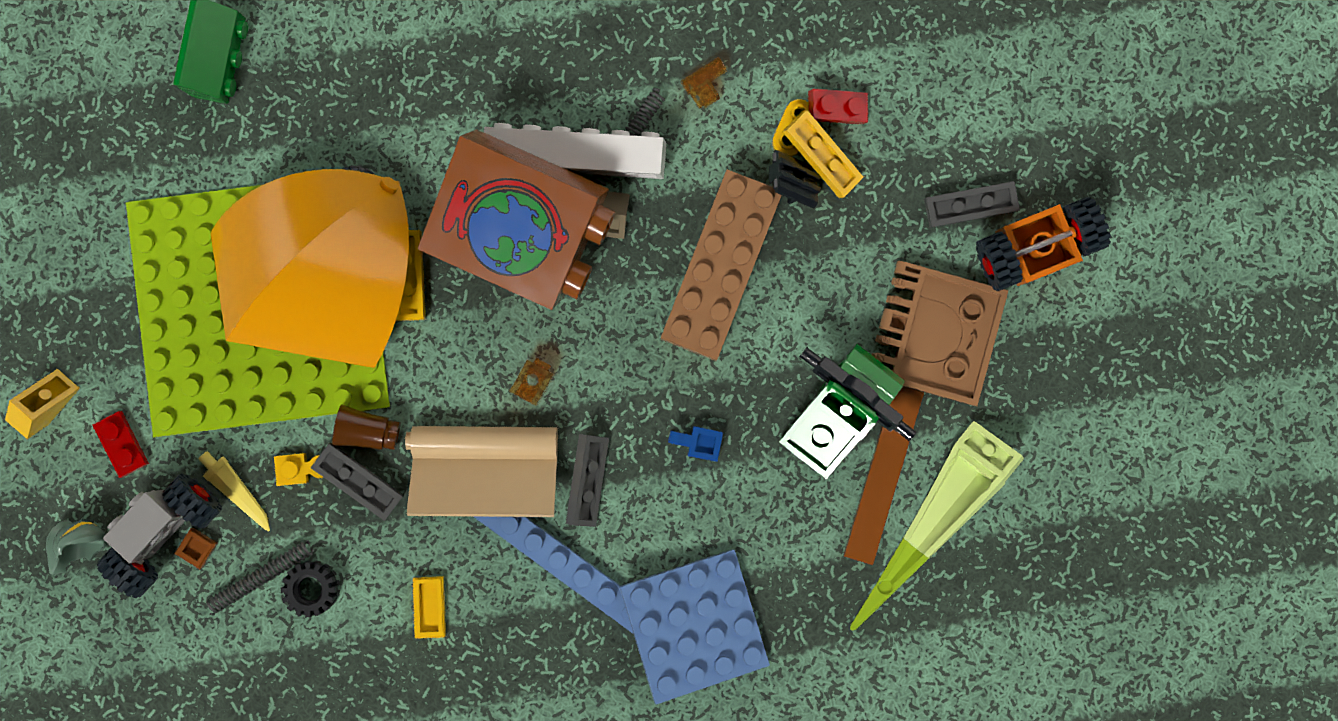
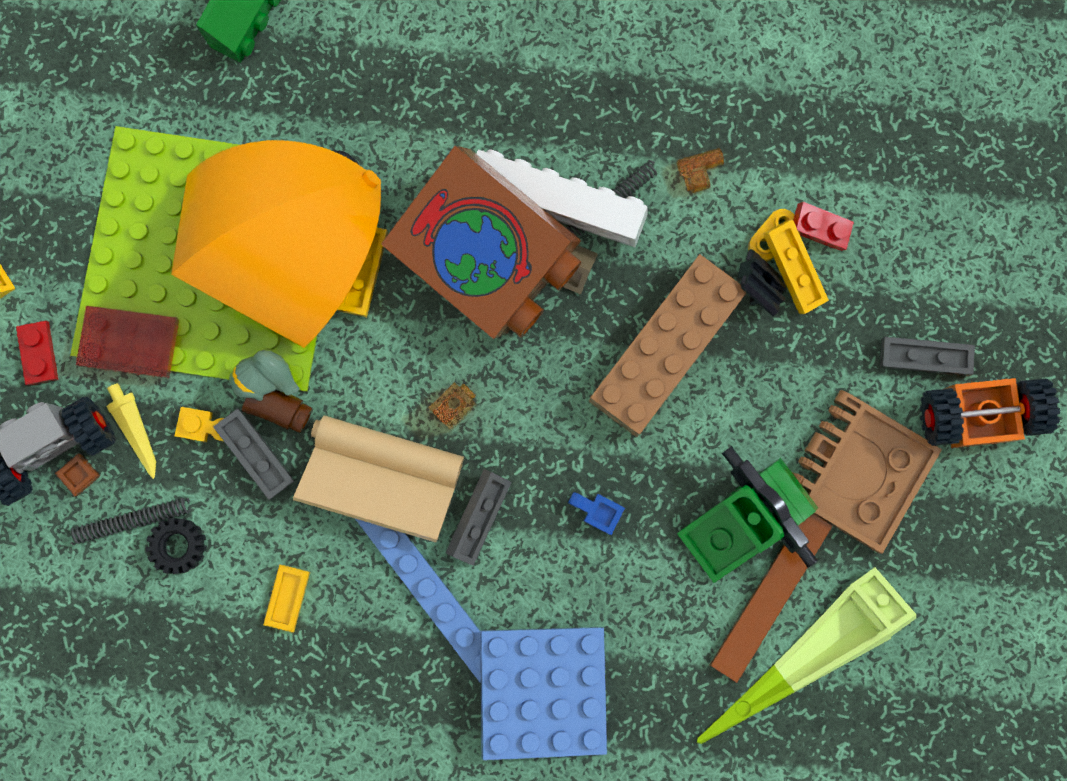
camera: 10 degrees right, 5 degrees down
none -> clear red plate [76,306,179,378]
none -> sand green hair [228,350,300,401]

